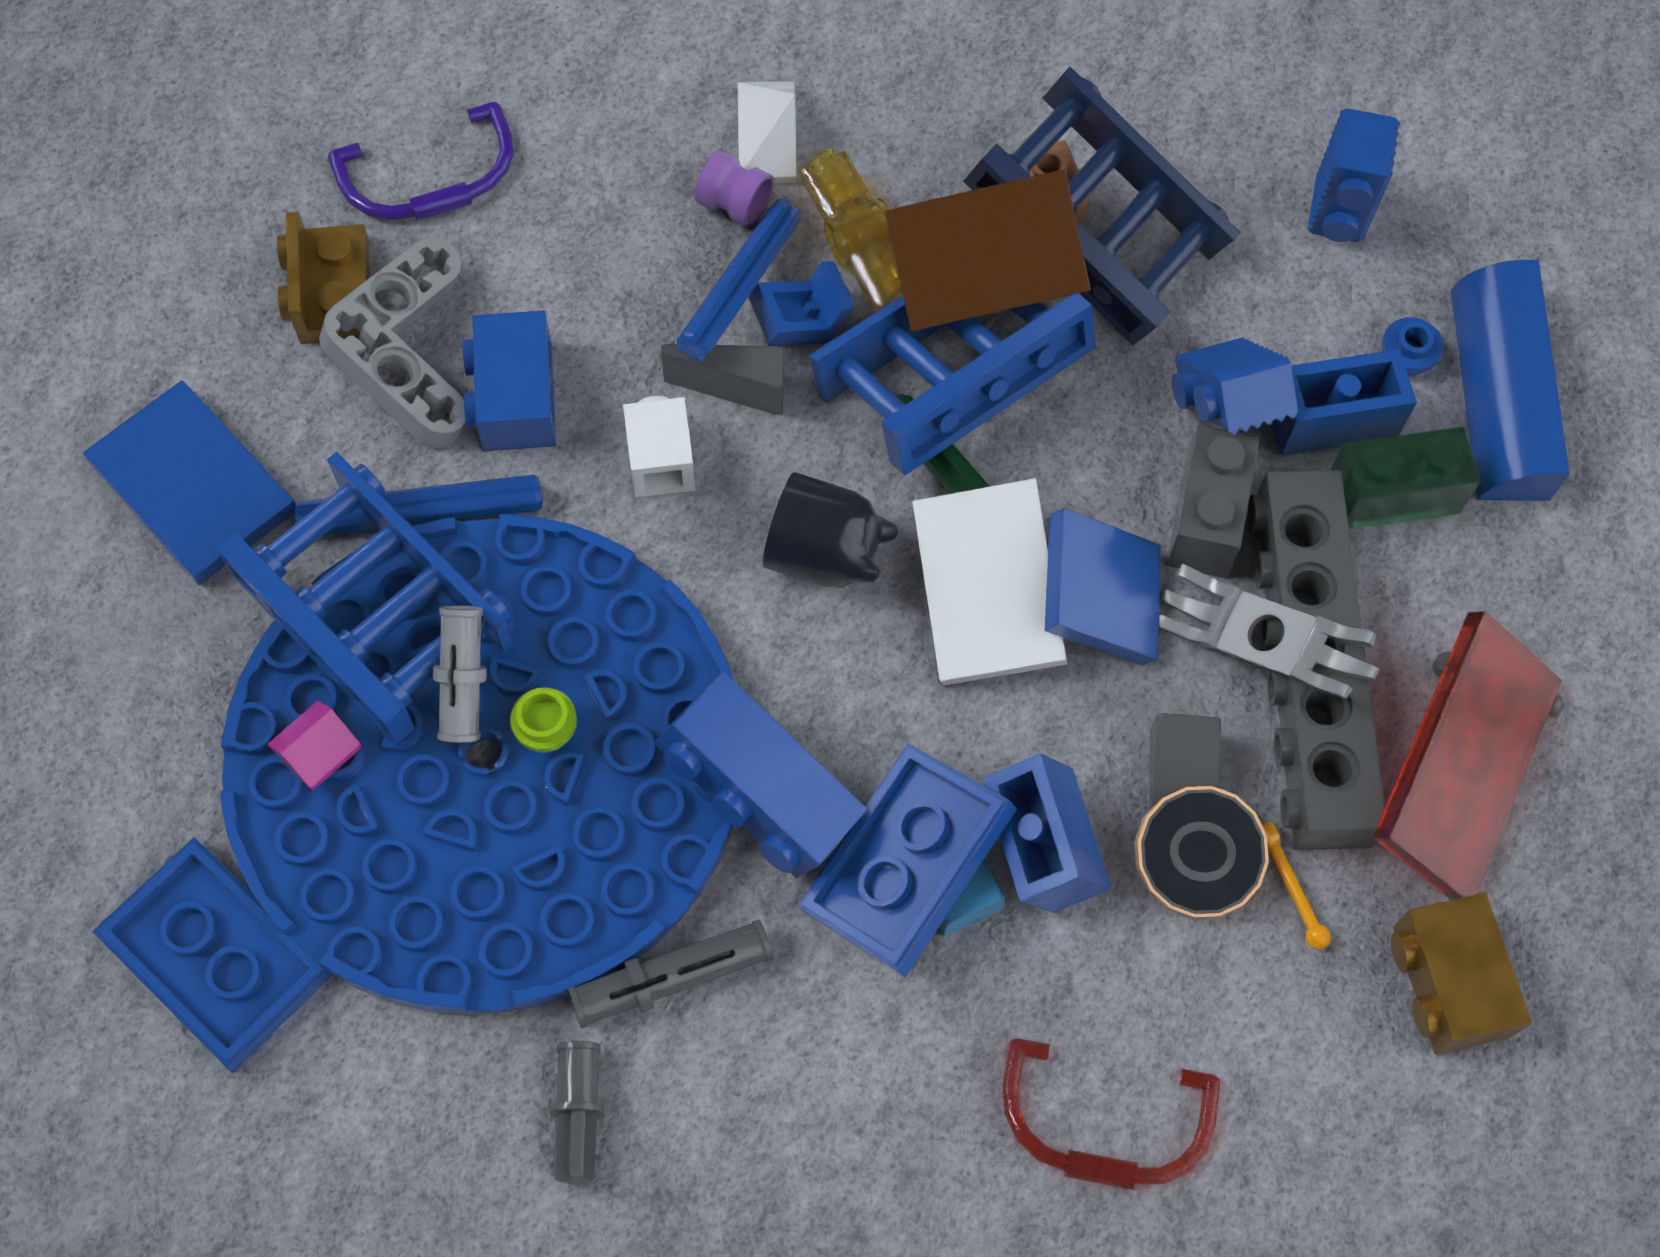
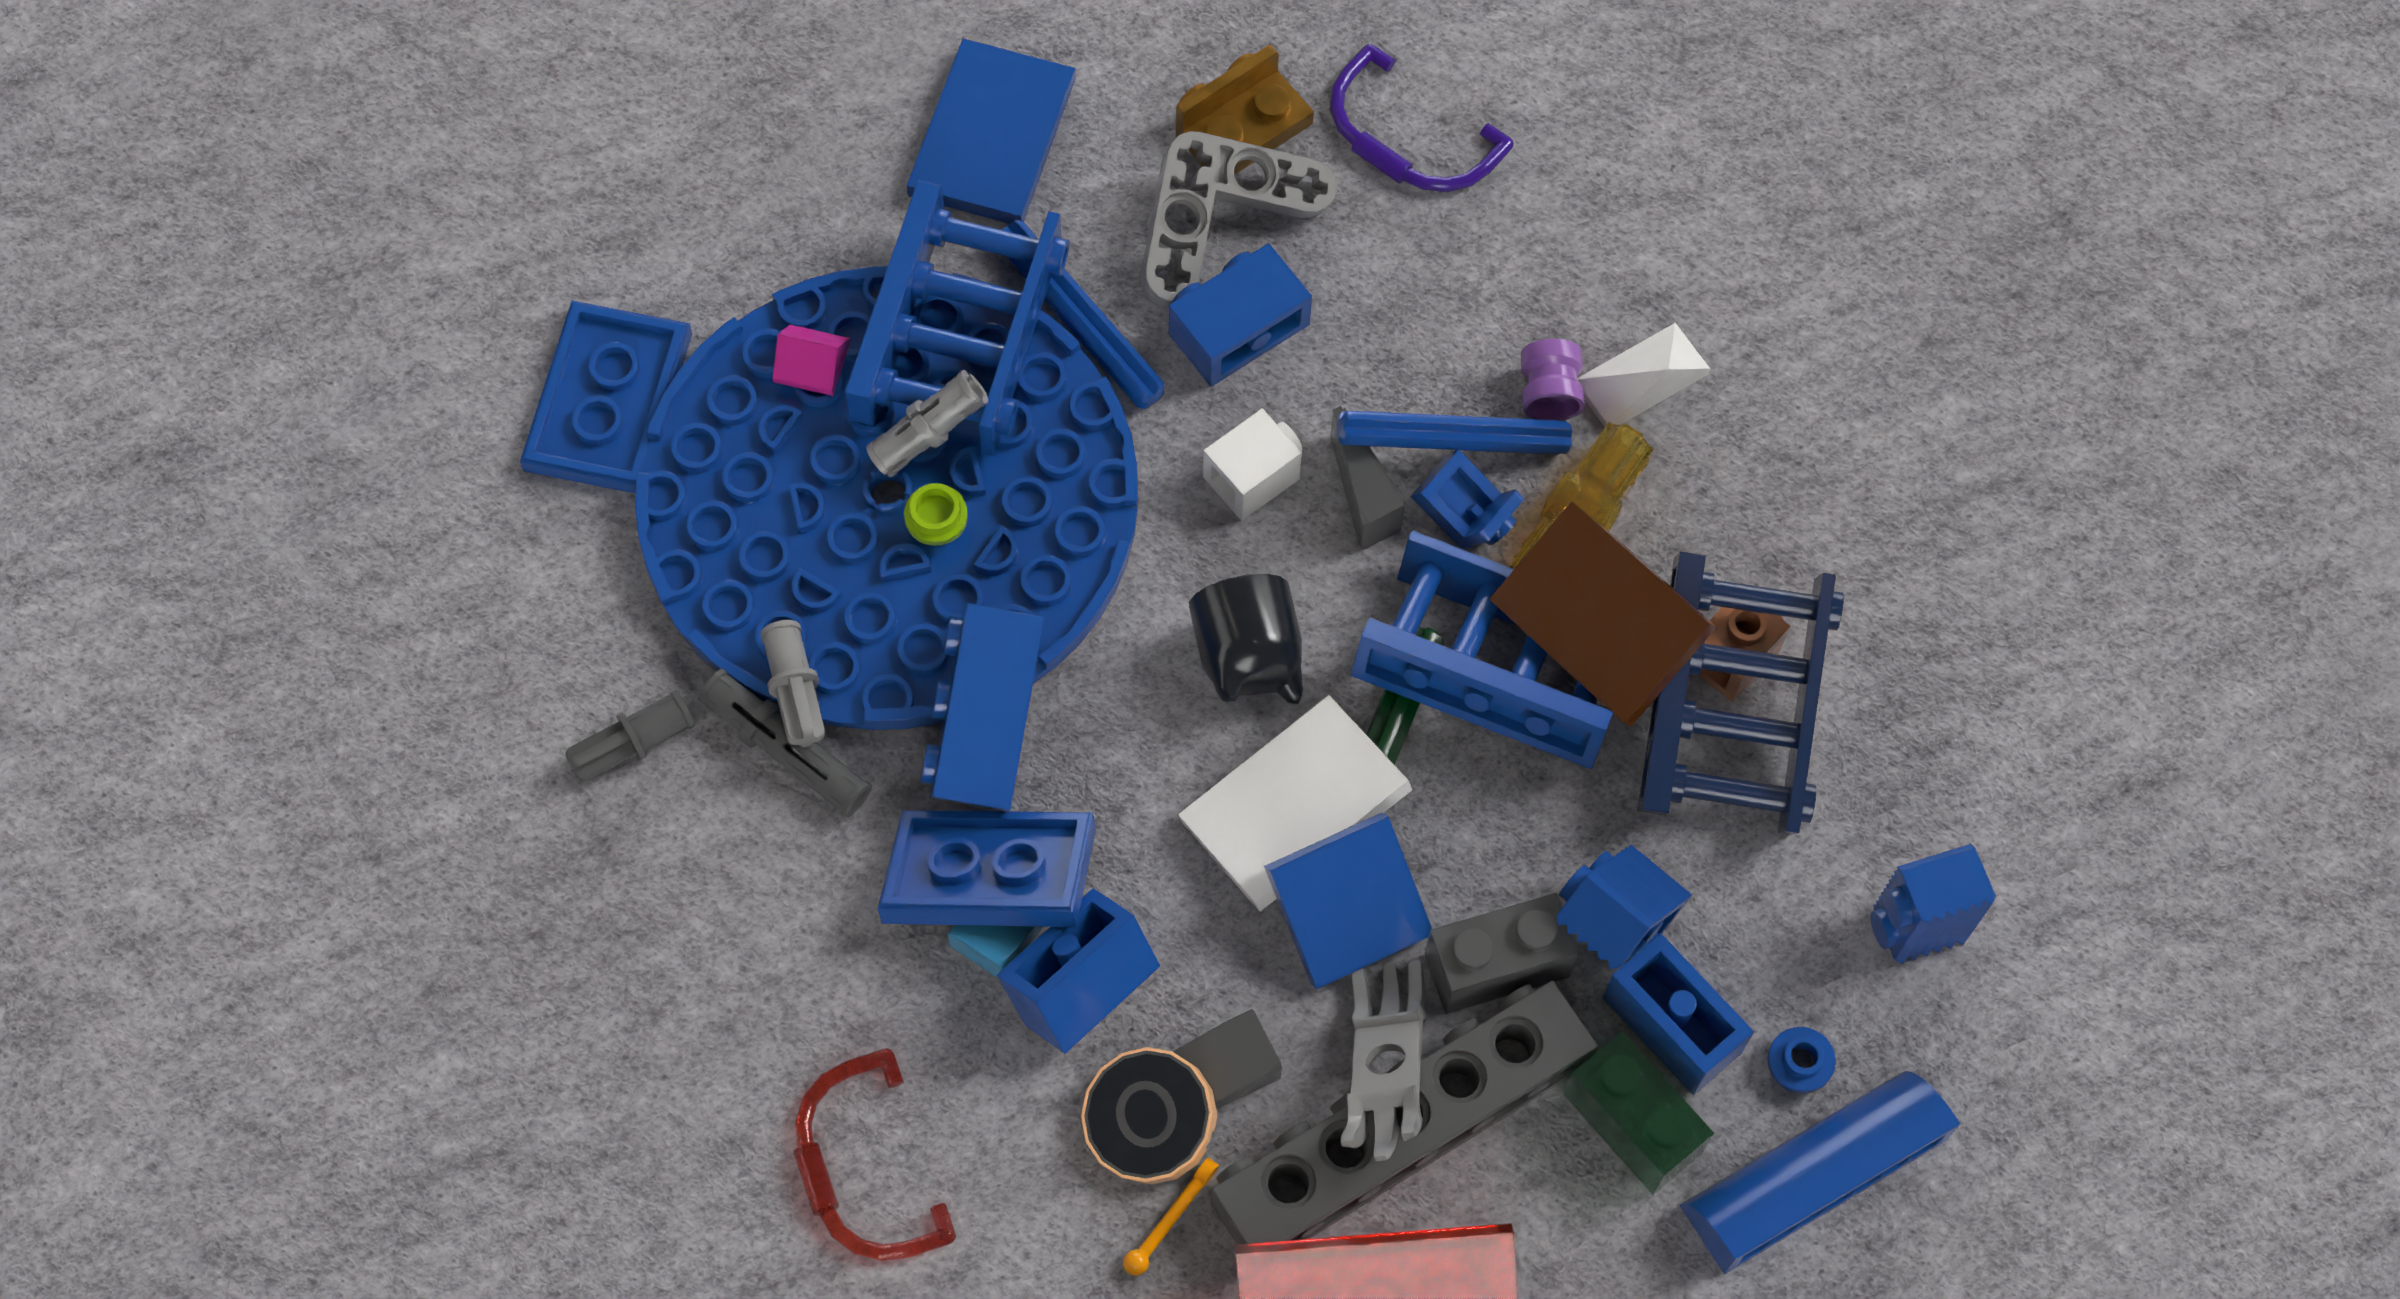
camera: 60 degrees right, 0 degrees up
none -> light grey axle [760,620,825,748]

